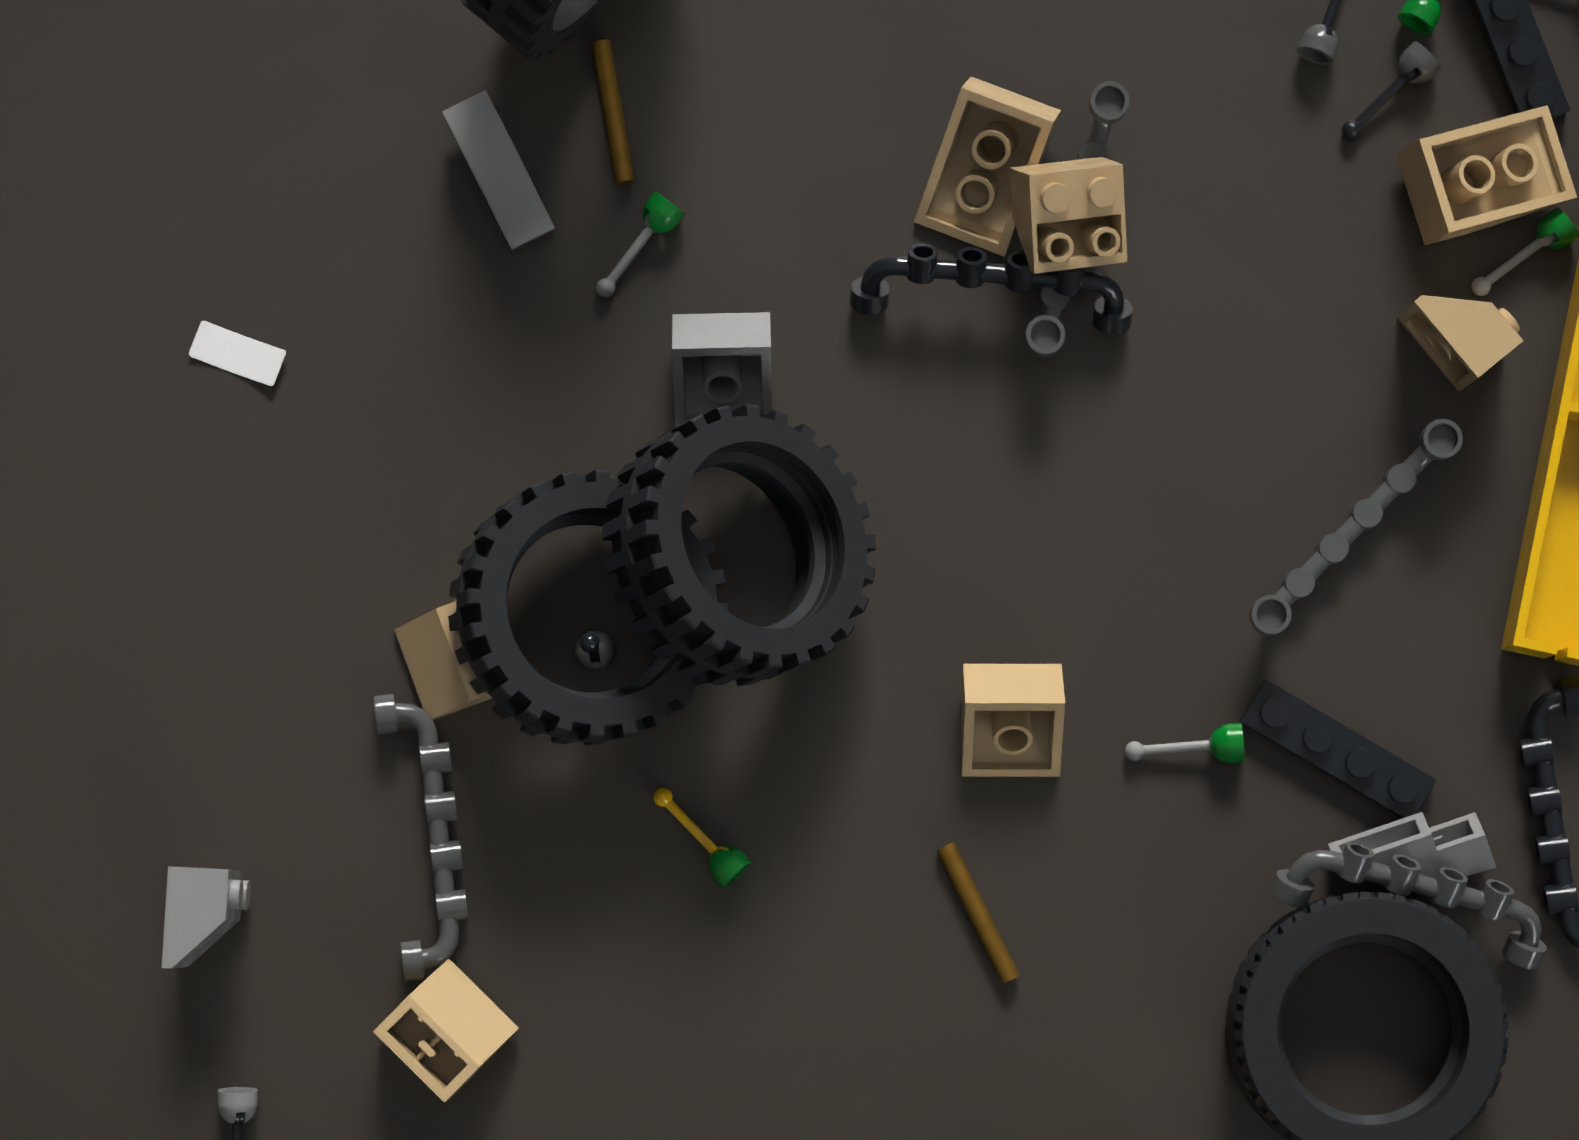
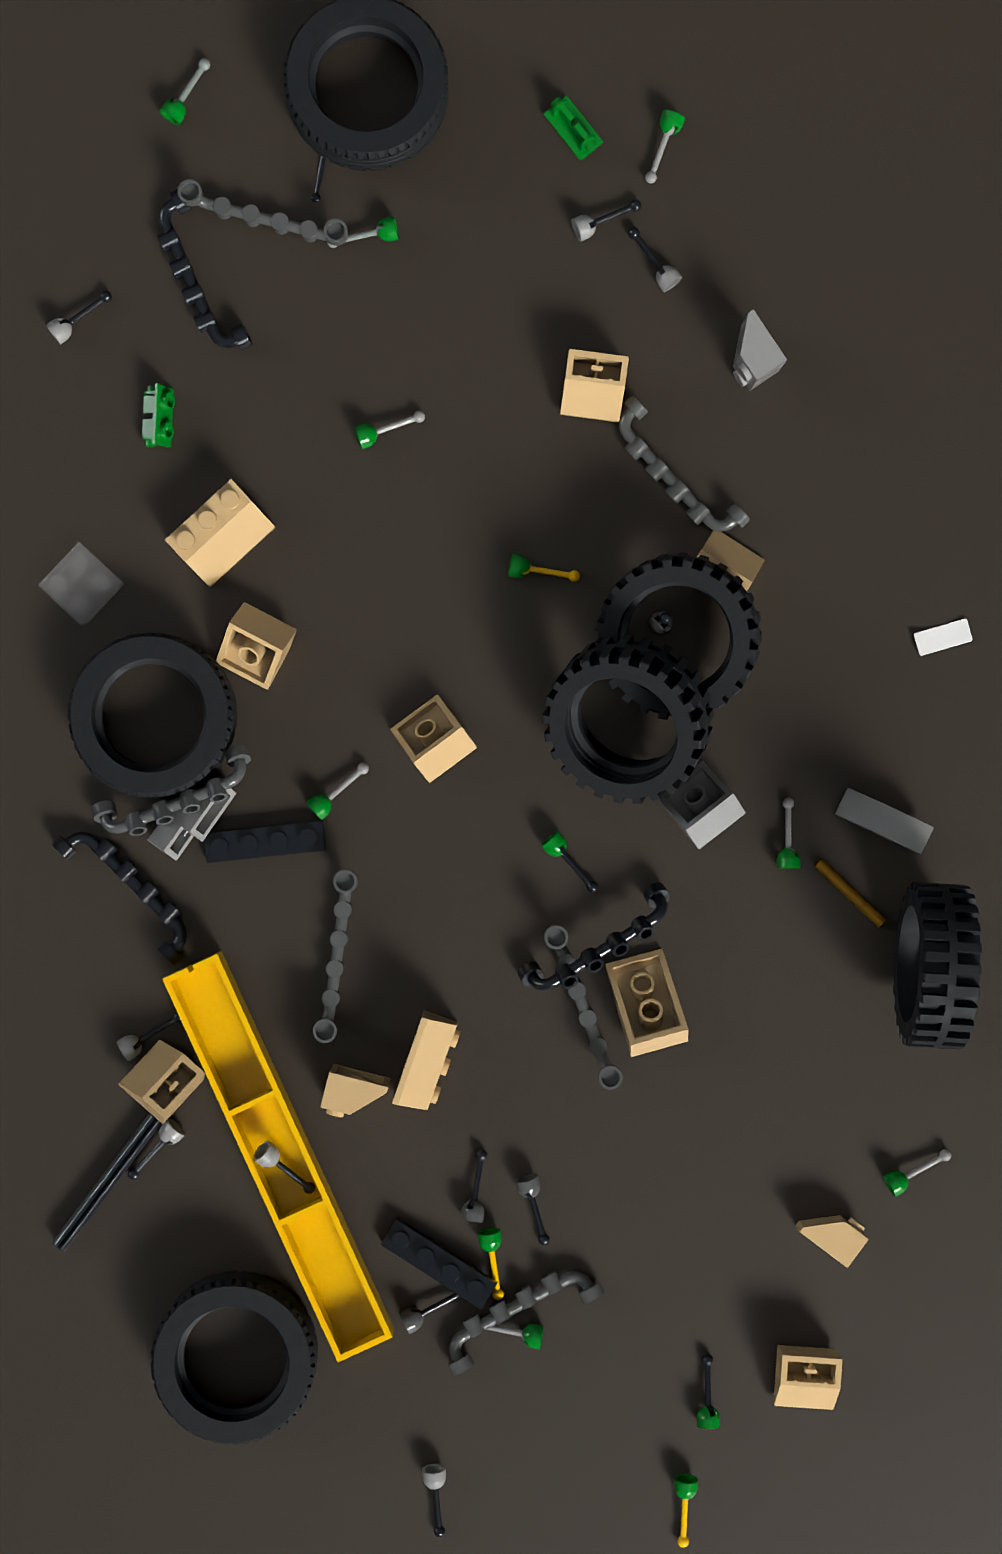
camera: 145 degrees right, 5 degrees up
pearl gold bar [936,842,1020,984] -> none
tan slope [1010,157,1127,274] -> none
tan slope [1396,105,1577,246] -> none
hinge [1471,206,1579,296] -> none
none -> tan slope [216,602,297,690]
none -> tan slope [392,1010,461,1110]
none -> hinge [541,831,598,893]

